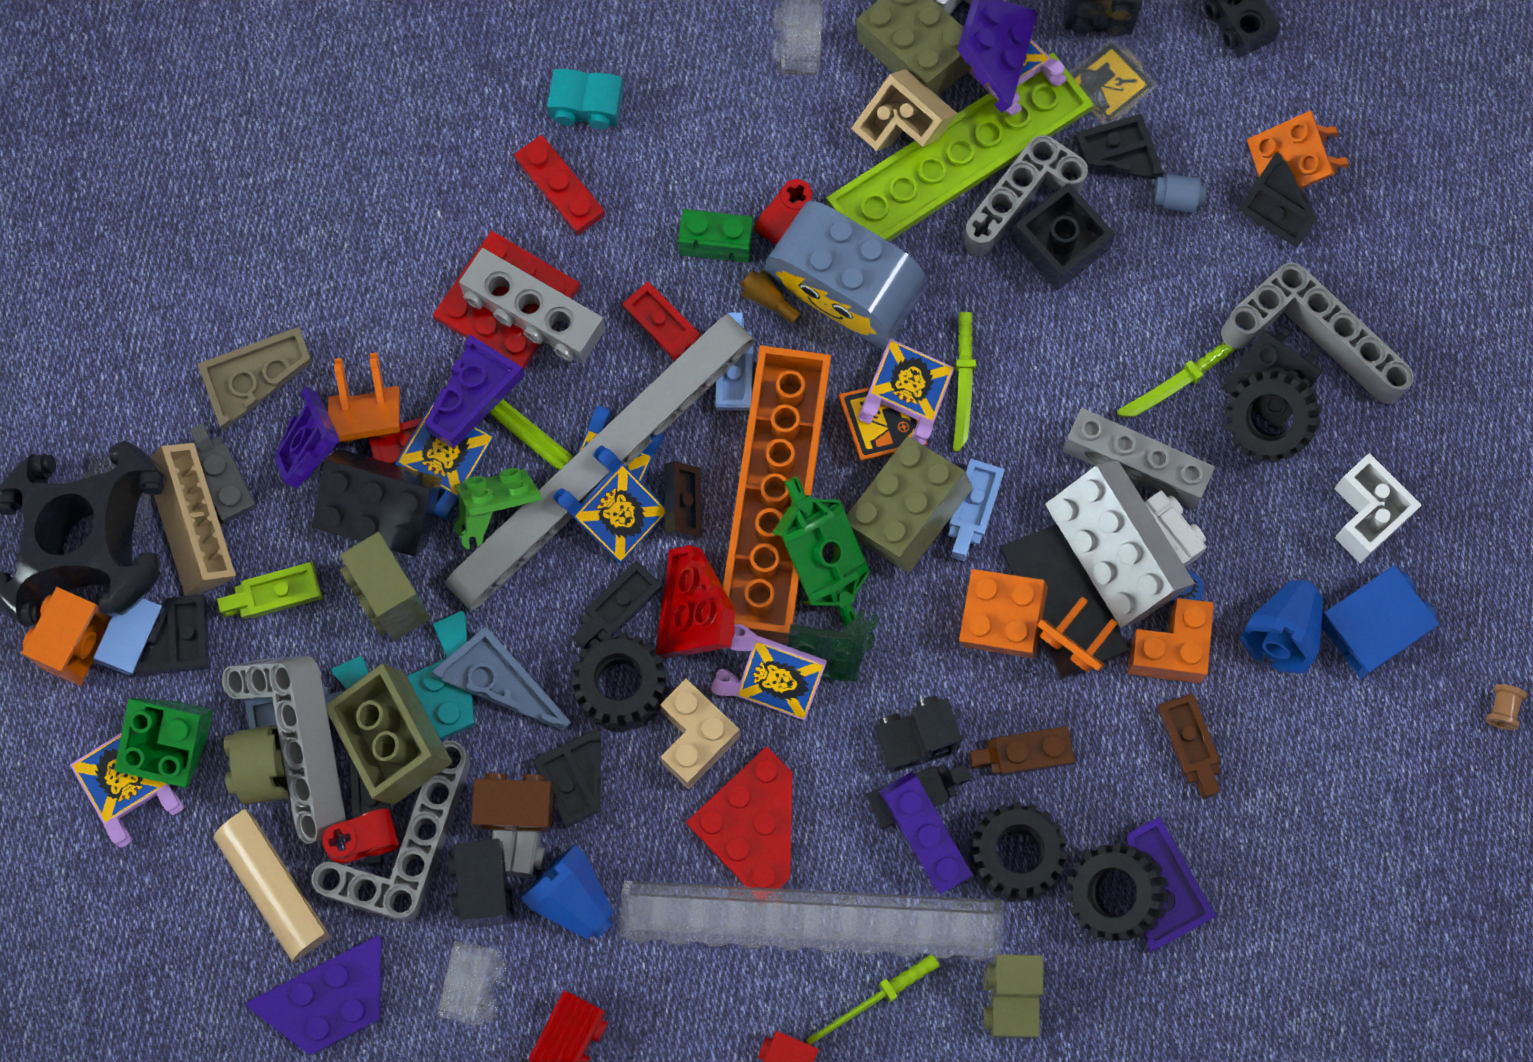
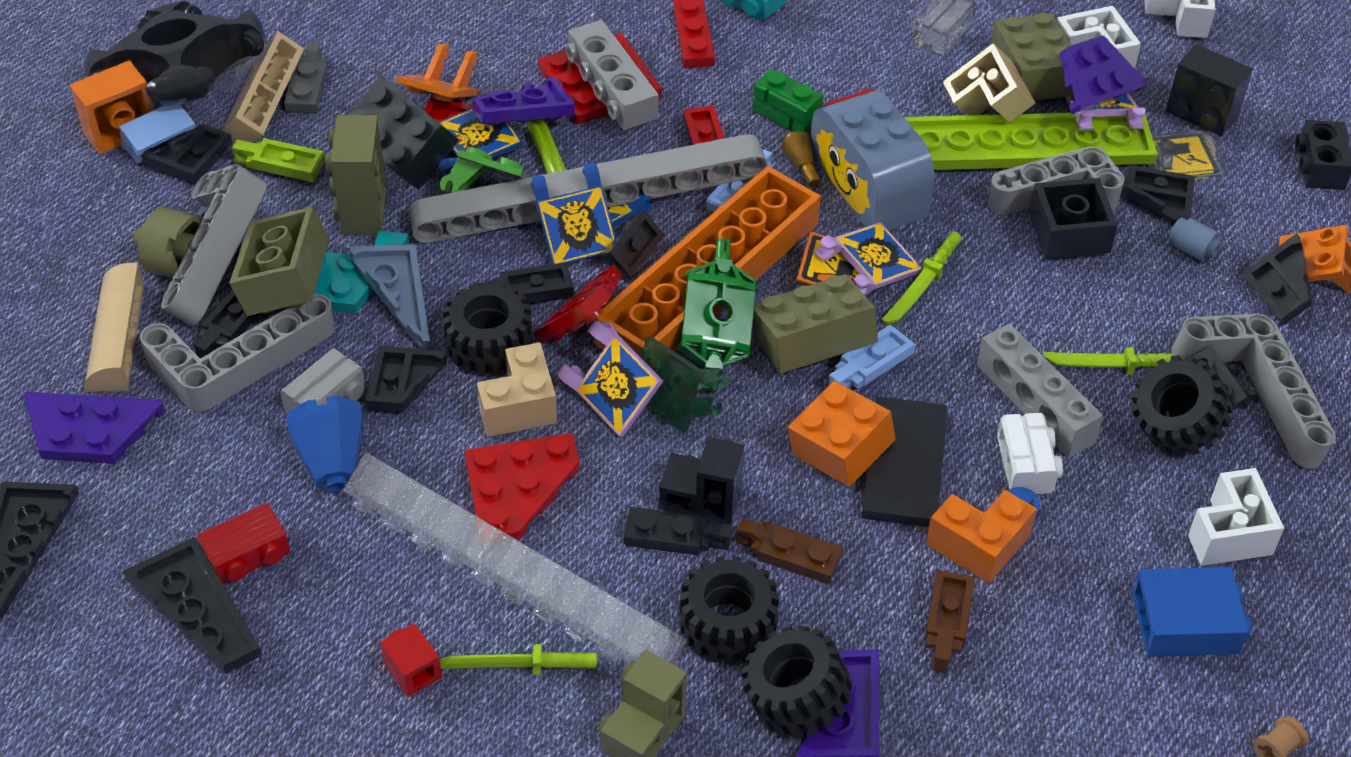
camera: 30 degrees right, 25 degrees down
flag [70,733,184,848] -> none
green slope [114,698,214,788] -> none
dark tan wing [198,327,313,431] -> none
dark purple wing [274,386,340,488] -> none
red piece [322,809,400,864] -> none
clear brick [436,941,506,1028] -> none
black brick [448,838,515,929] -> none
reddish brown brick [471,773,554,832] -> none
dark purple brick [879,772,973,894] -> none
orange plate [1037,597,1118,672] -> none
light grey brick [1045,460,1195,628] -> none
blue cone [1239,580,1323,673] -> none

